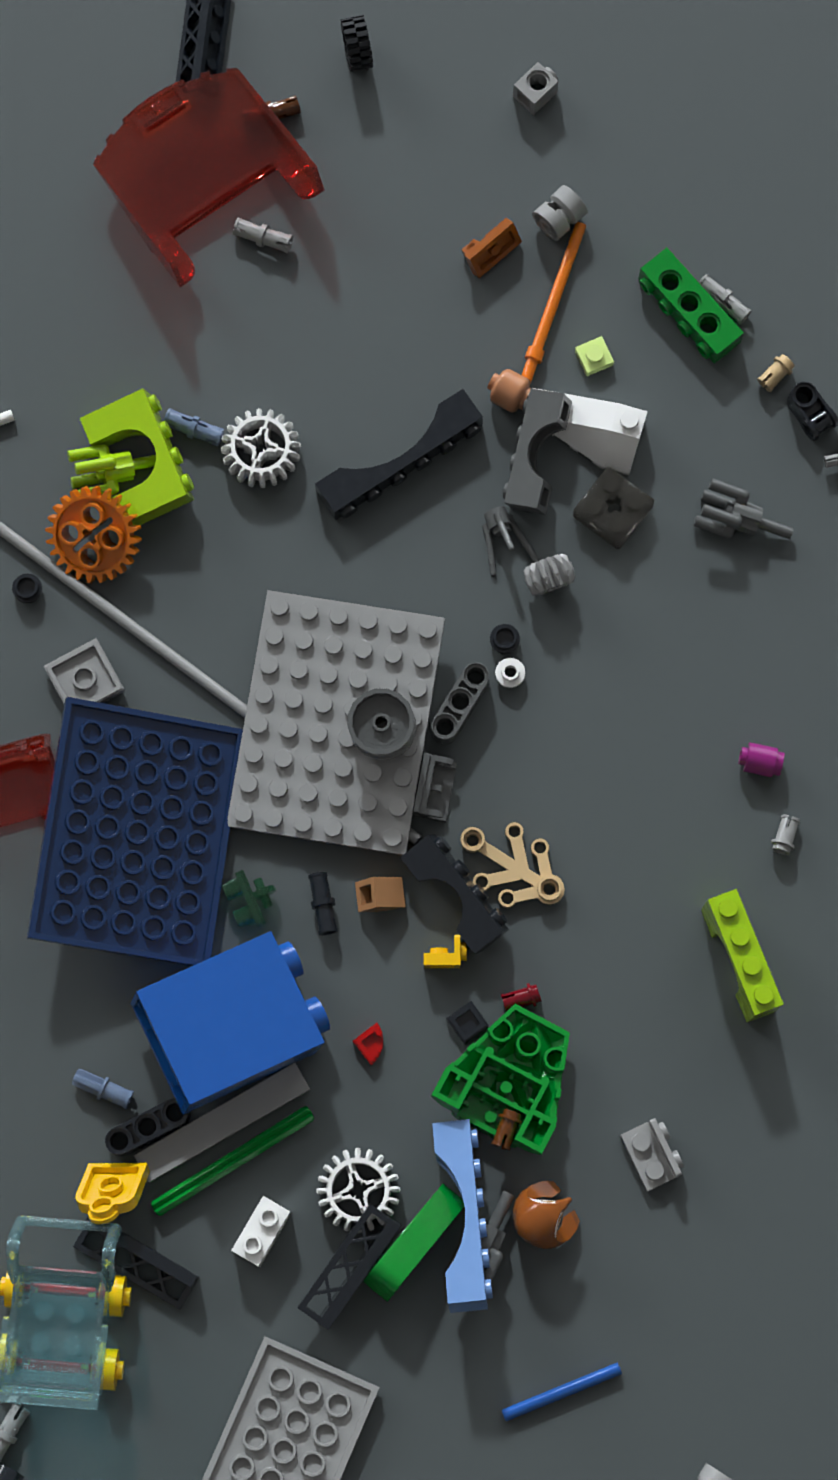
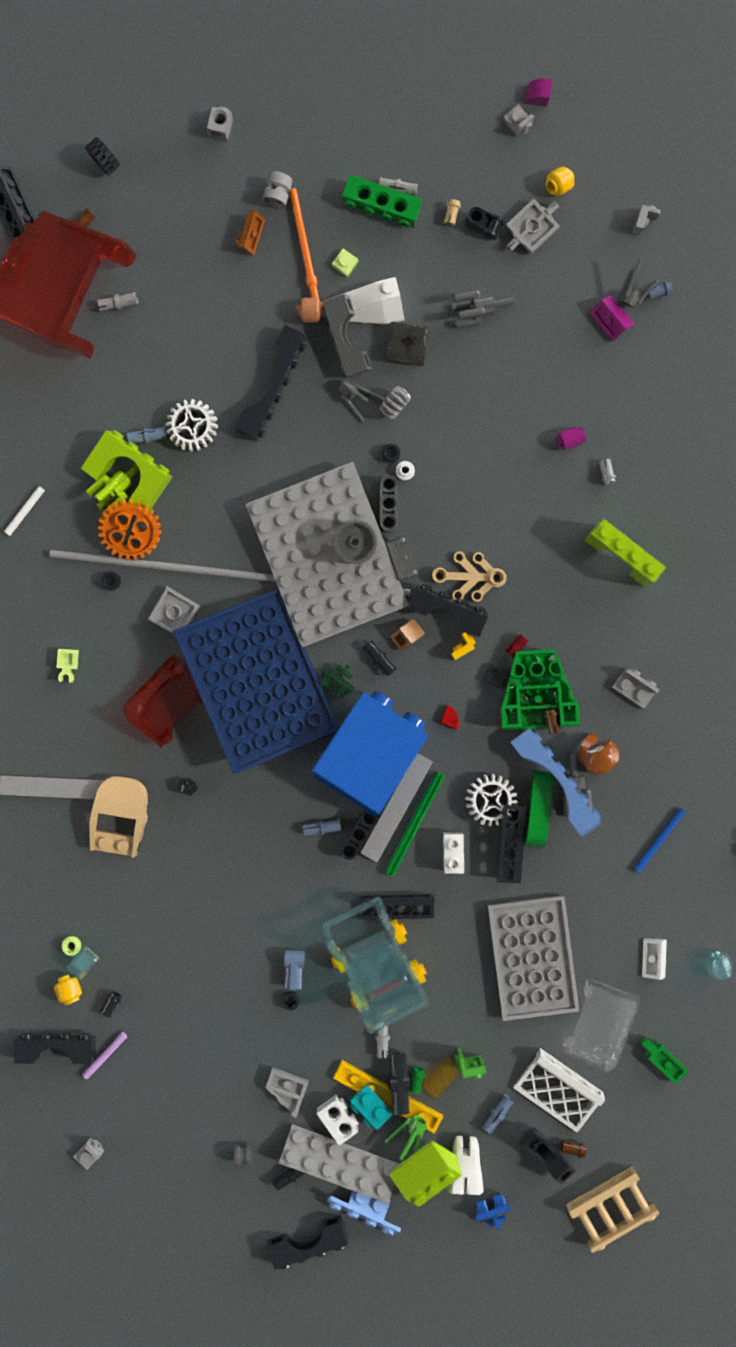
camera: 25 degrees left, 10 degrees up
yellow plate [75,1163,150,1224] -> none

